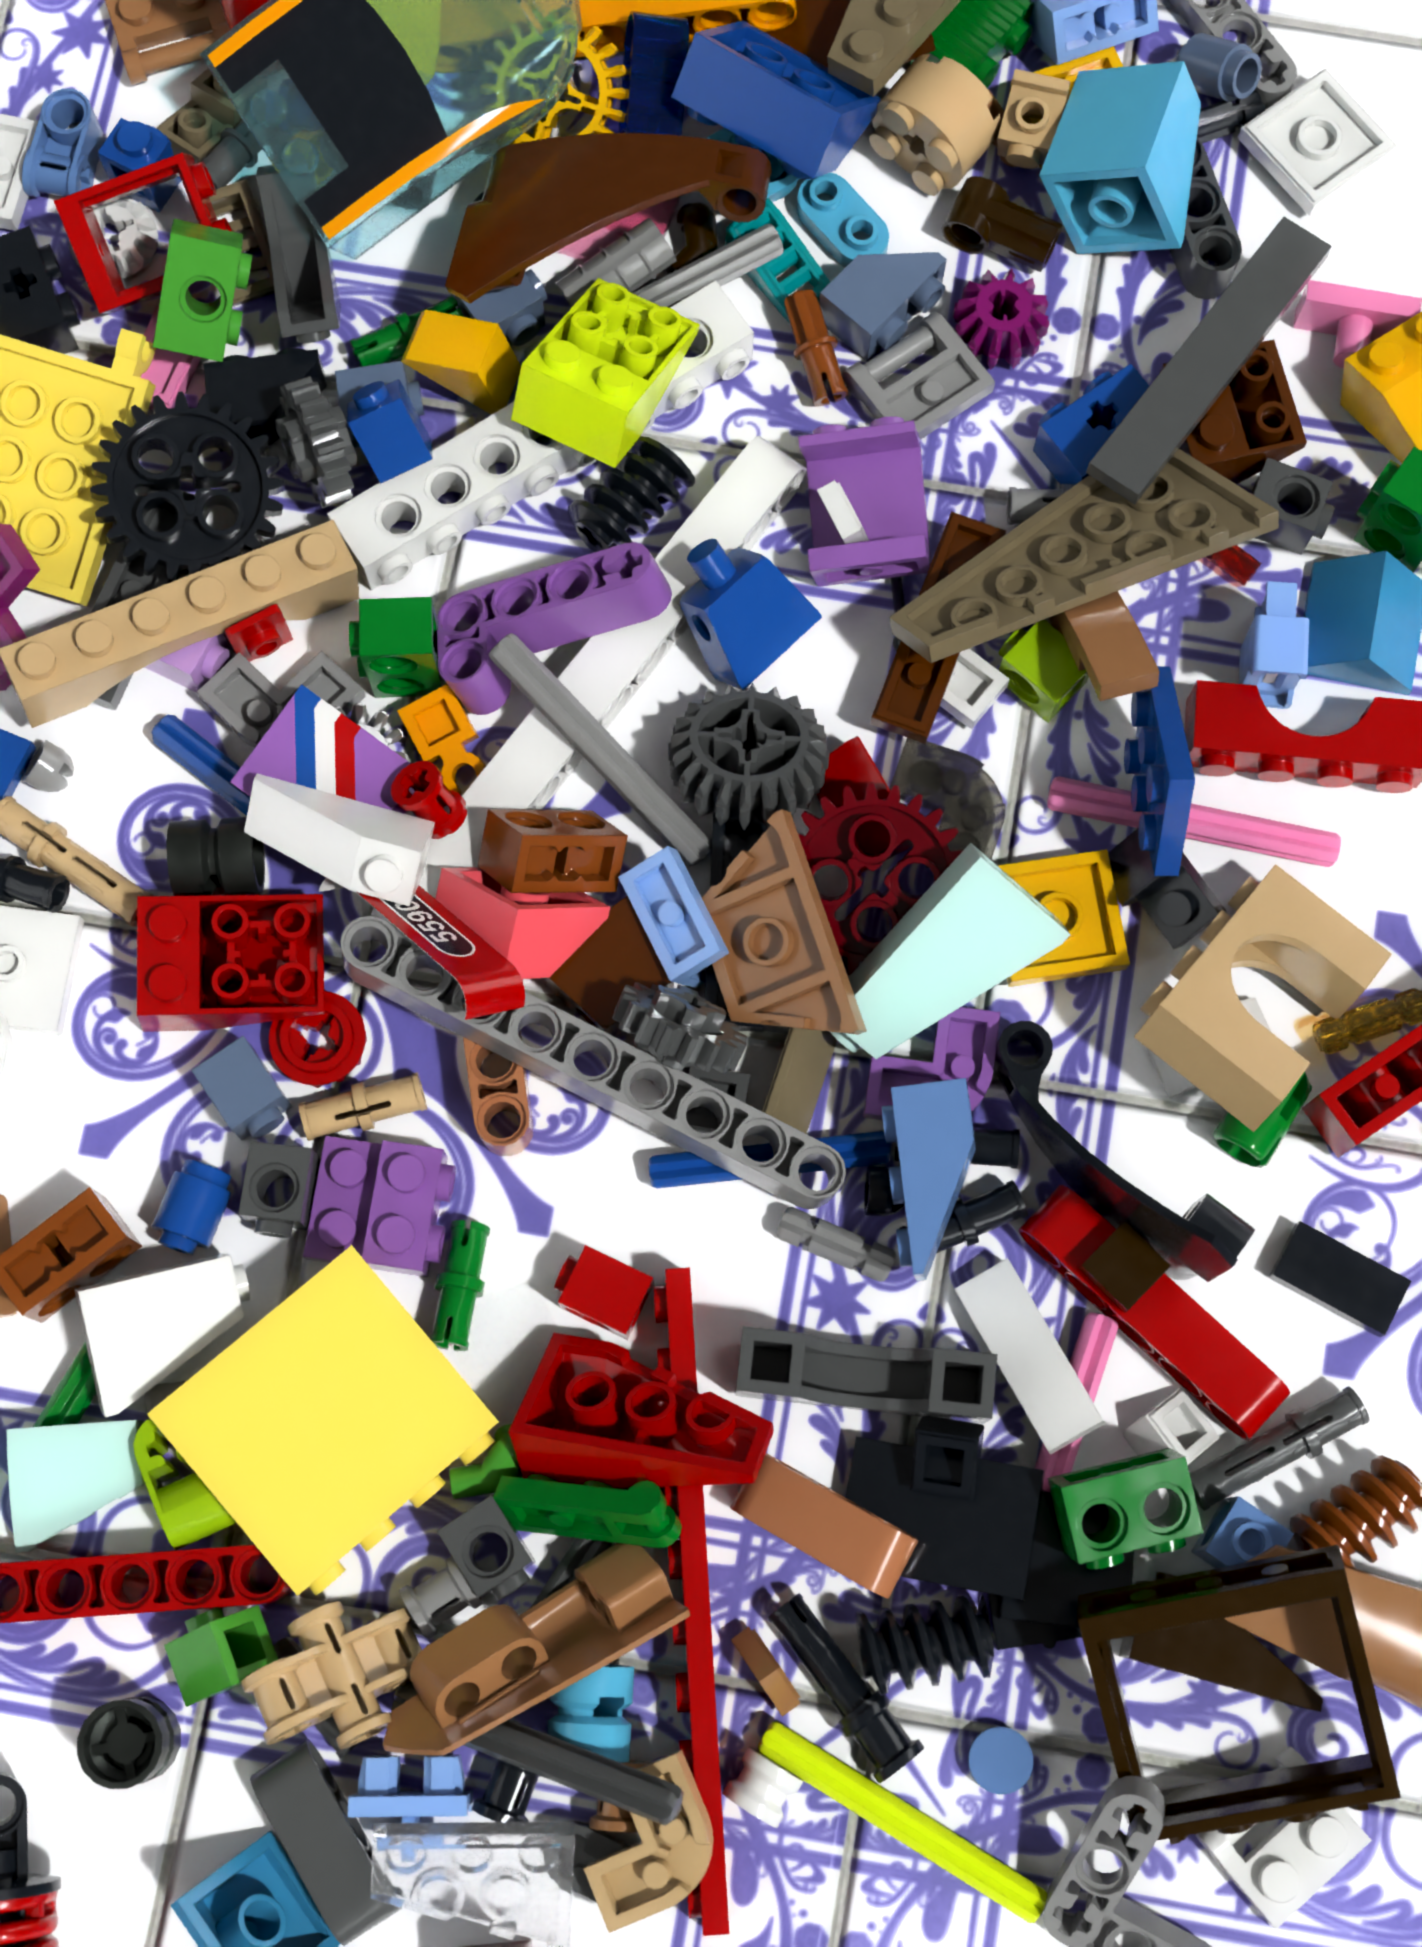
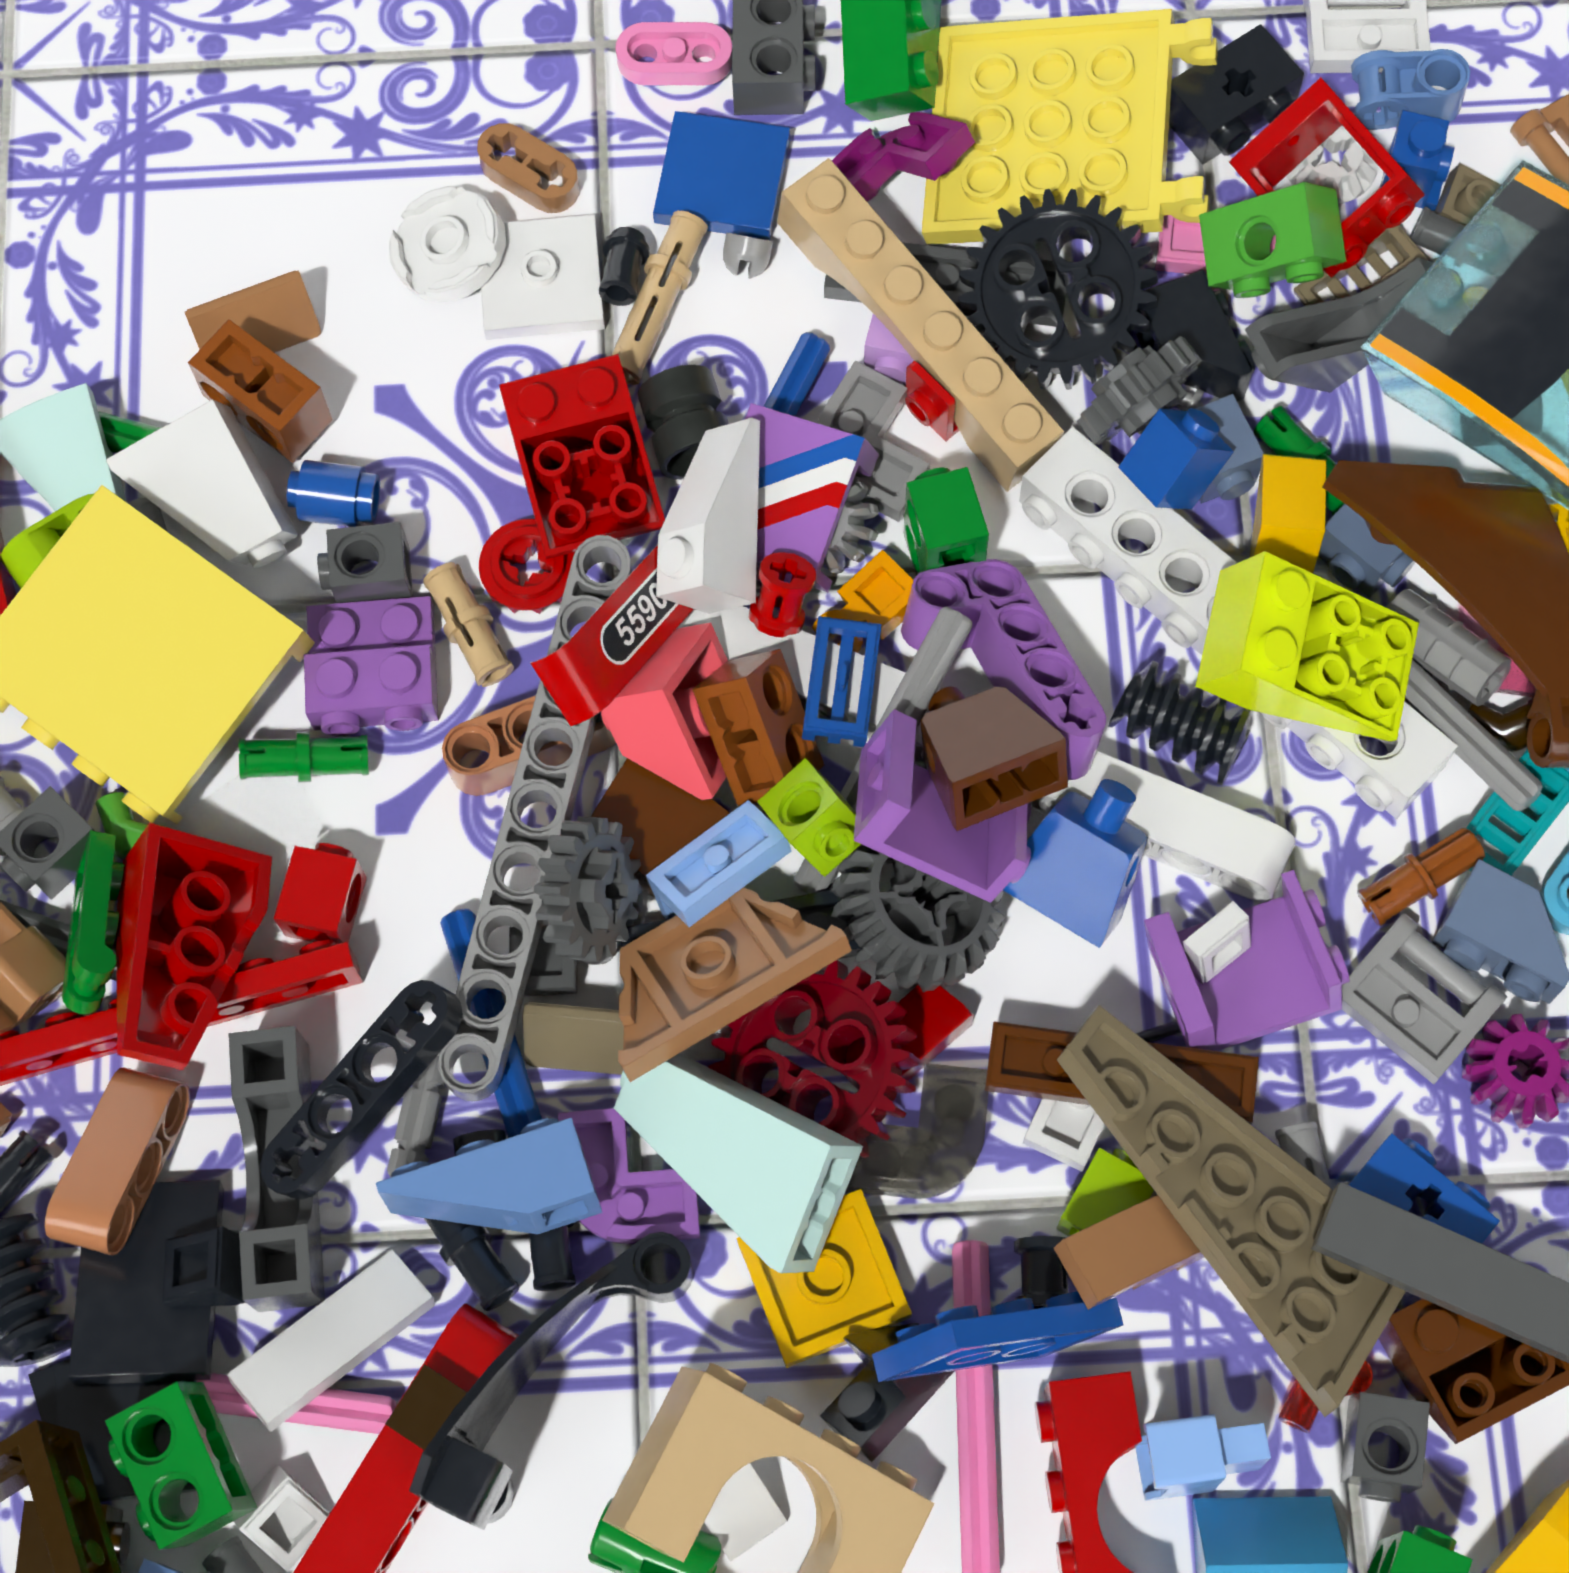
camera: 80 degrees right, 5 degrees down
sand blue brick [191,1036,293,1140] -> none
none -> black beam [260,980,463,1200]
none -> lime brick [757,758,861,877]
none -> blue tile [802,616,881,747]
none -> medium lavender panel [853,709,1032,903]
none -> reddish brown torso [920,686,1068,831]
none -> black bush [1014,1236,1069,1309]

